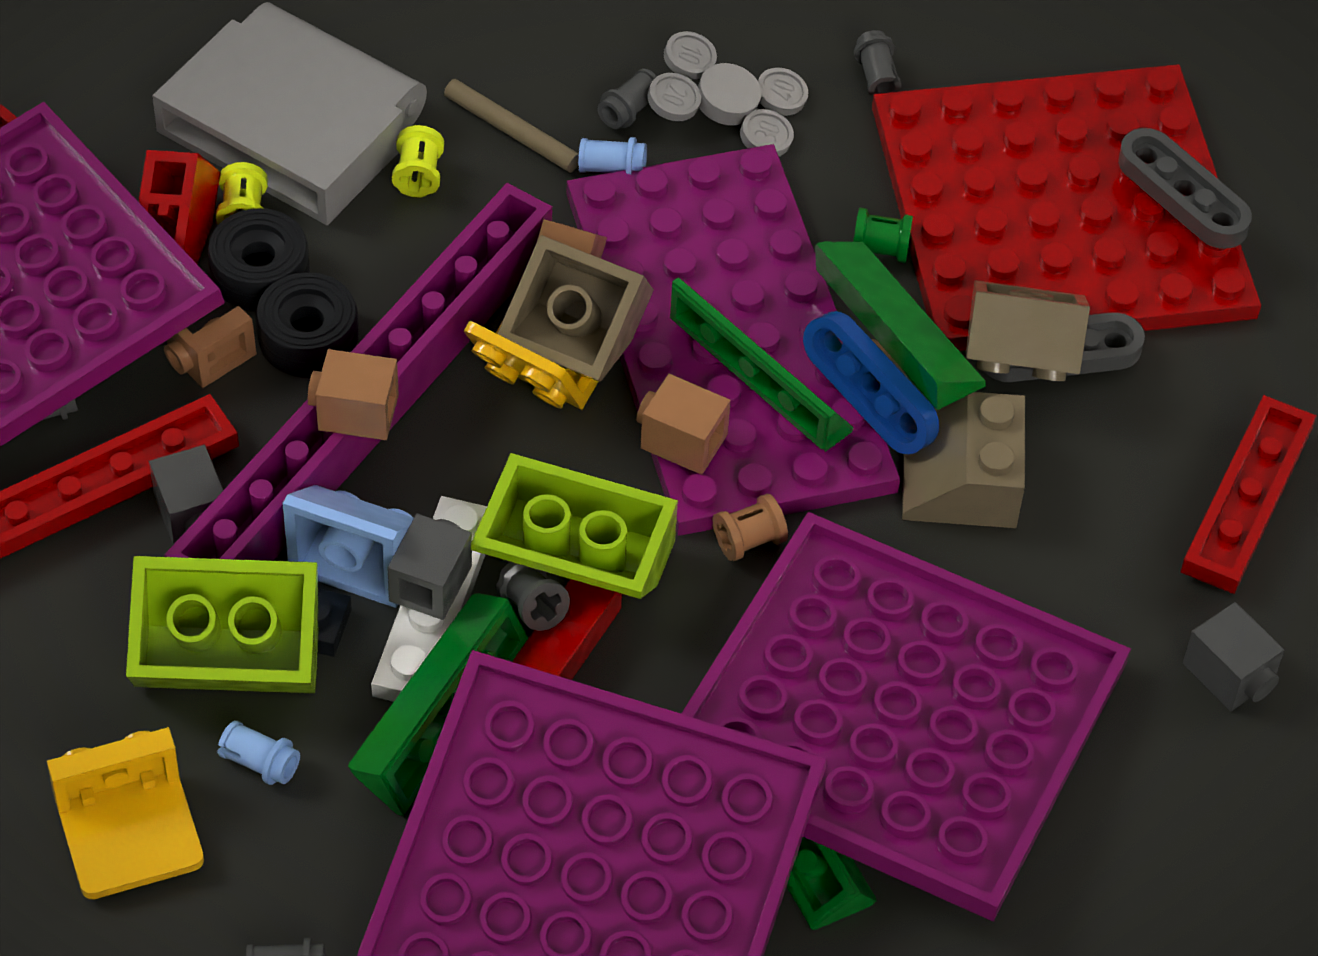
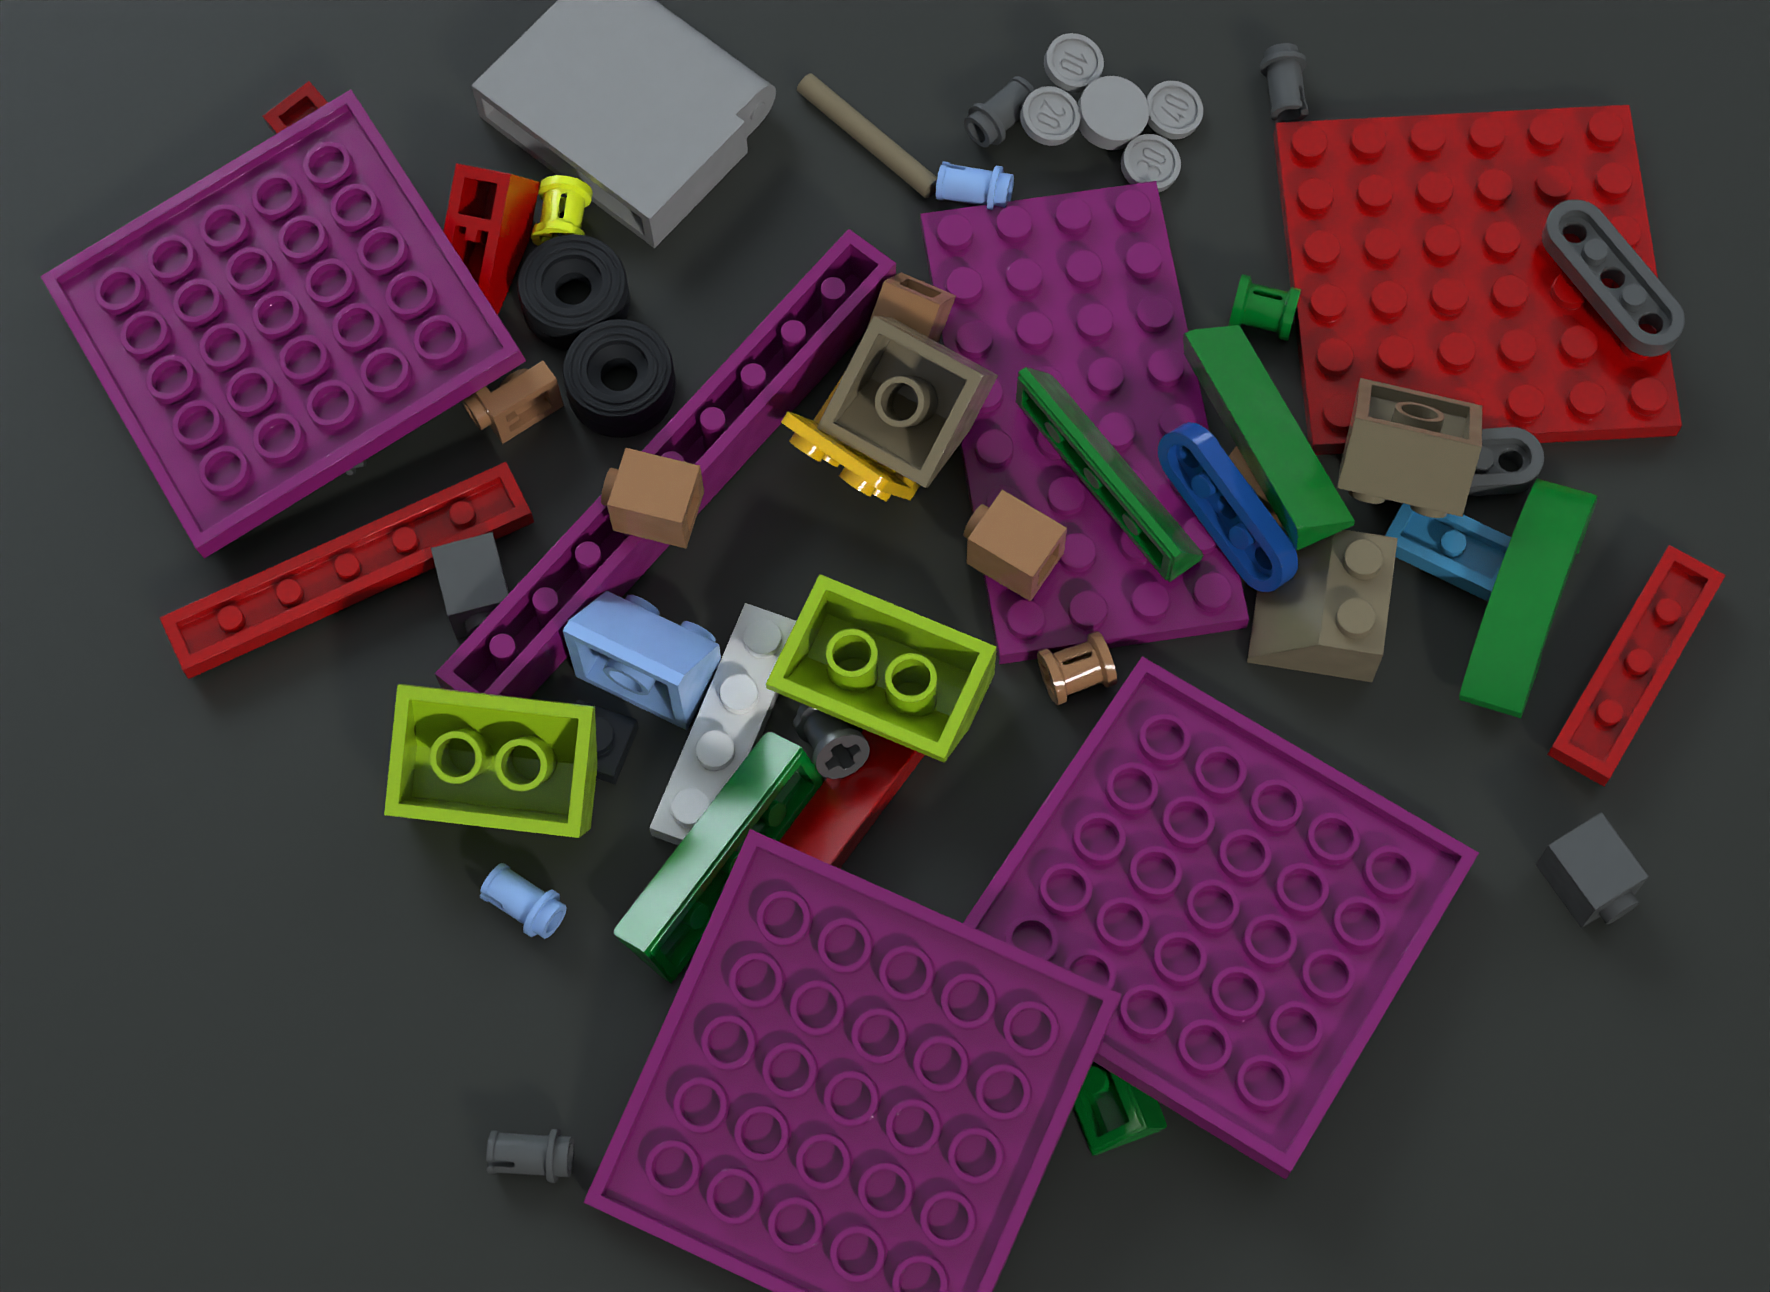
camera: 10 degrees right, 15 degrees up
yellow bracket [47,727,204,899] -> none
dark grey brick [387,513,472,620] -> none
neon yellow bush [392,125,444,198] -> none
none -> dark azure plate [1385,503,1511,601]
none -> green slope [1459,478,1598,718]

